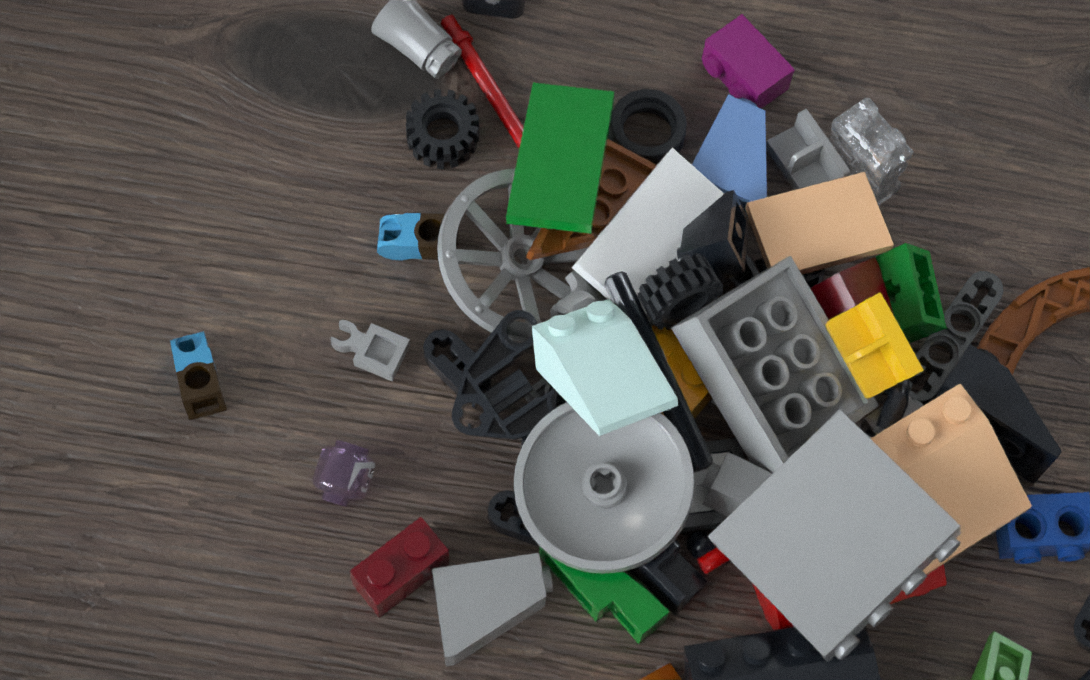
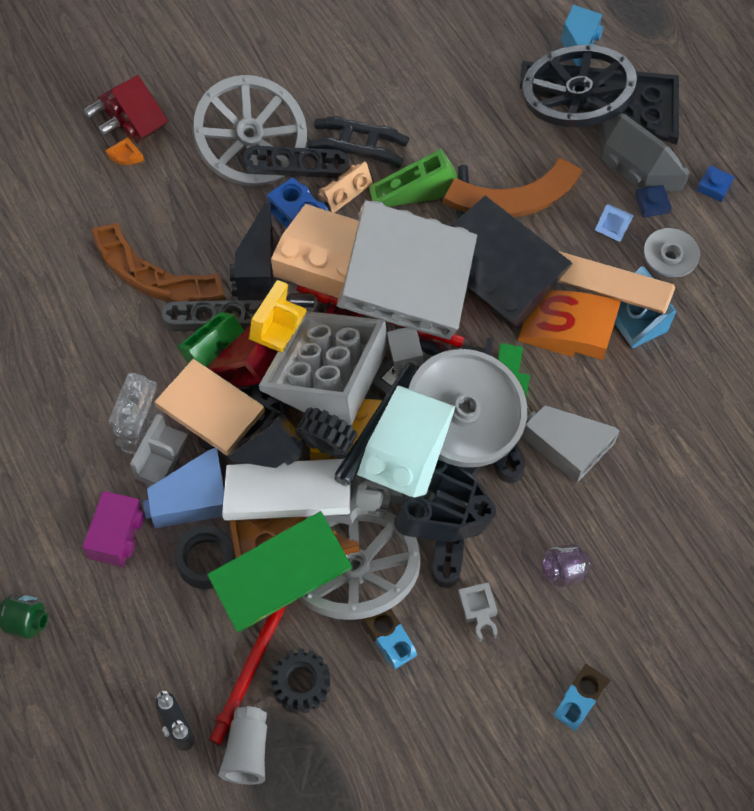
camera: 125 degrees left, 5 degrees down
dark red brick [349,517,449,618] -> none
none -> light nougat hinge [317,161,373,213]

